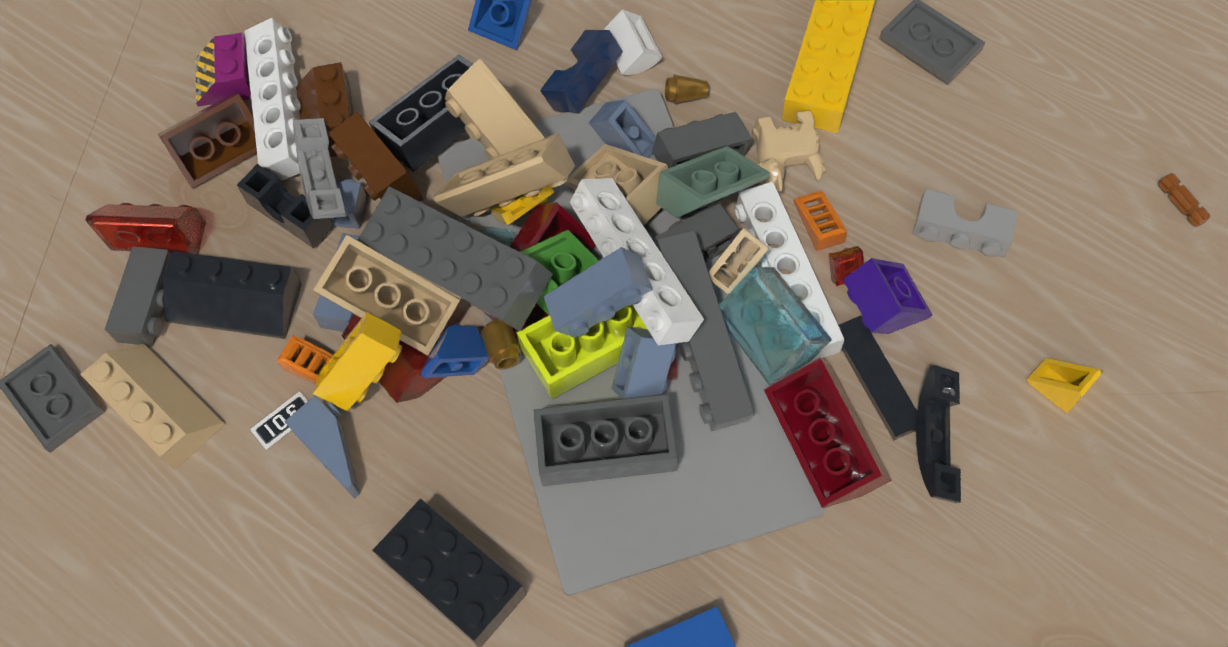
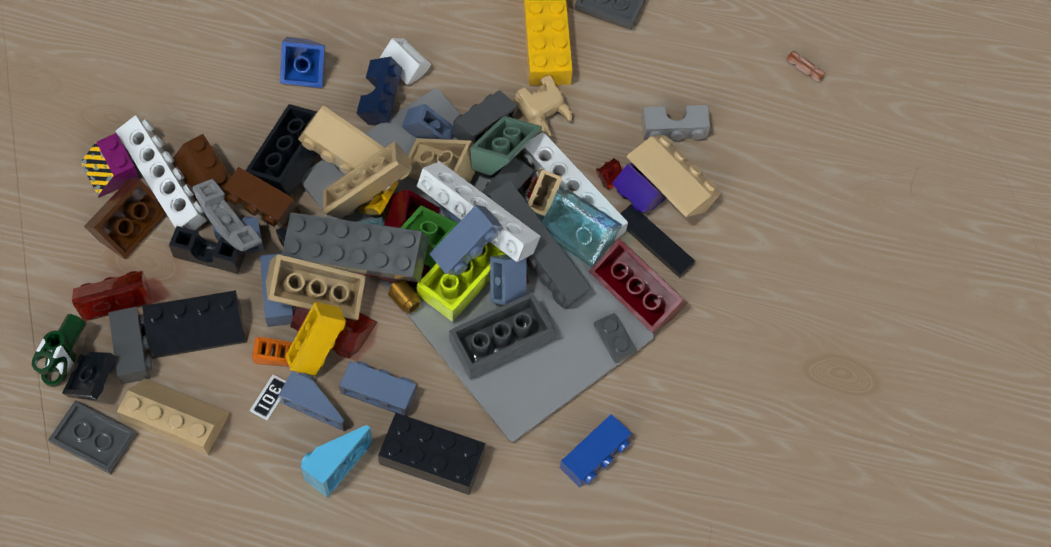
camera: 30 degrees left, 0 degrees up
blue slope [421,324,489,378] -> none
pearl gold cone [665,74,709,103] -> none
orange slope [793,190,847,251] -> none
black slope [916,365,961,503] -> none
yellow slope [1027,358,1105,413] -> none
none -> dark green connector [32,314,87,387]
none -> black plate [62,351,117,400]
none -> medium azure slope [300,425,373,497]
none -> sand blue brick [339,361,417,416]
none -> dark grey plate [594,313,636,364]
none -> tan slope [627,135,721,217]

